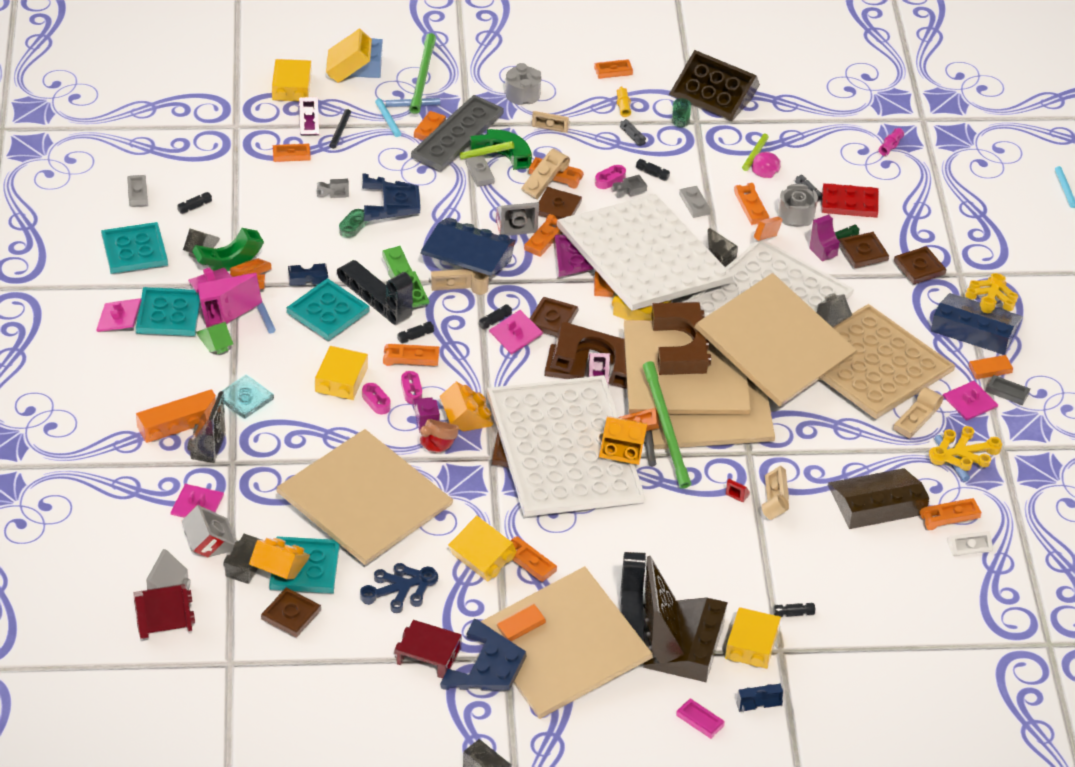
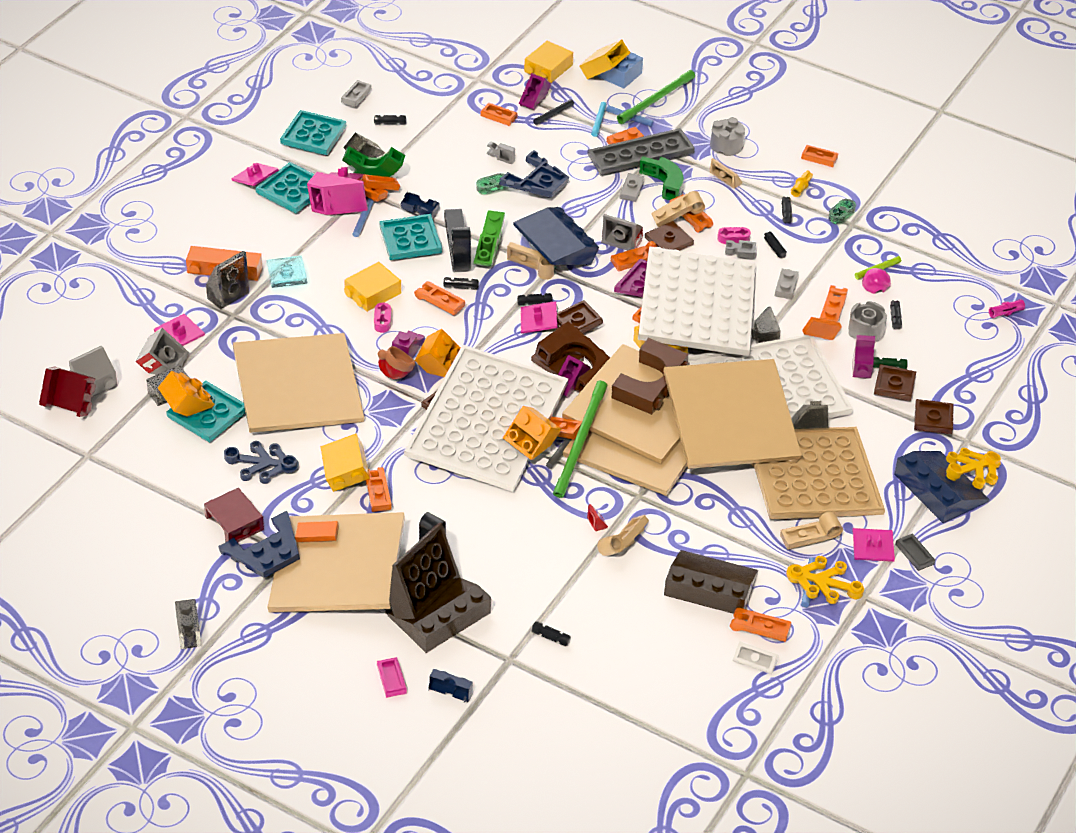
camera: 35 degrees right, 0 degrees up
bright green slope [196,322,233,354] -> none
reddish brown plate [261,587,322,638] -> none
dark pink beam [401,371,422,404] -> none
lime bar [460,141,514,160] -> none
dark brown slope [669,49,760,122] -> none
yellow brick [725,607,781,669] -> none
red plate [822,183,879,218] -> none
orange tile [969,355,1013,379] -> none

